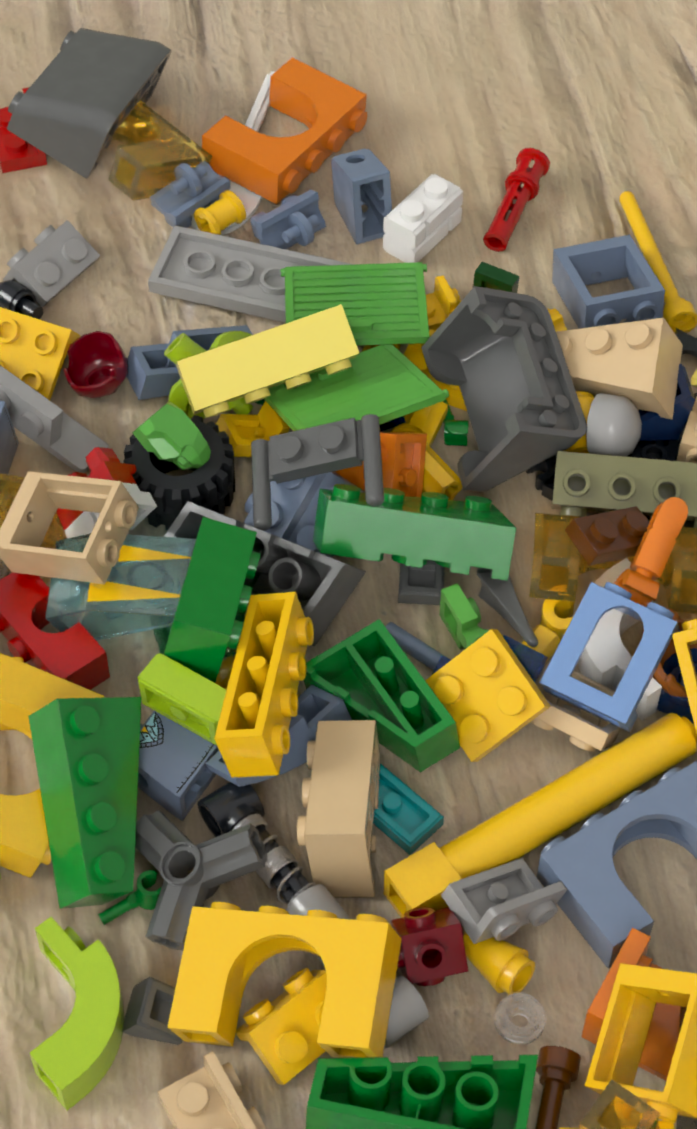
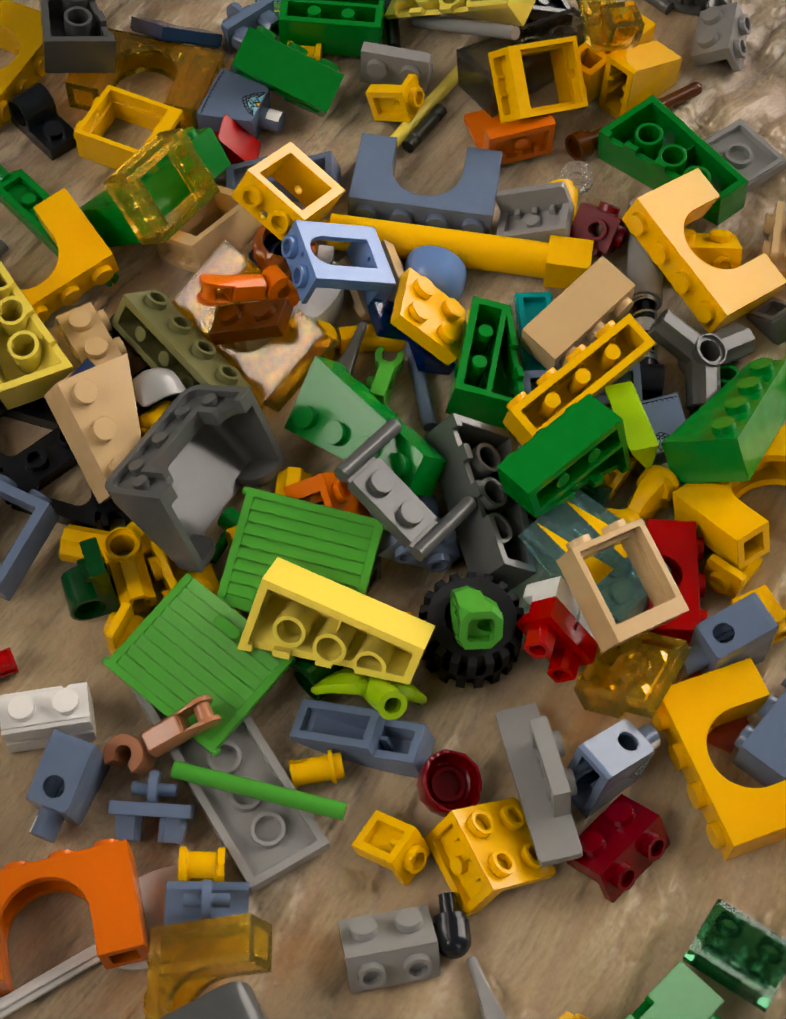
camera: 140 degrees left, 5 degrees up
none -> nougat piece [103,694,222,776]
none -> bright green bar [171,760,348,821]
none -> yellow pin [289,749,345,788]
none -> yellow bracket [351,810,431,886]
none -> medium blue helmet [404,245,467,301]
none -> yellow animal [598,465,680,524]

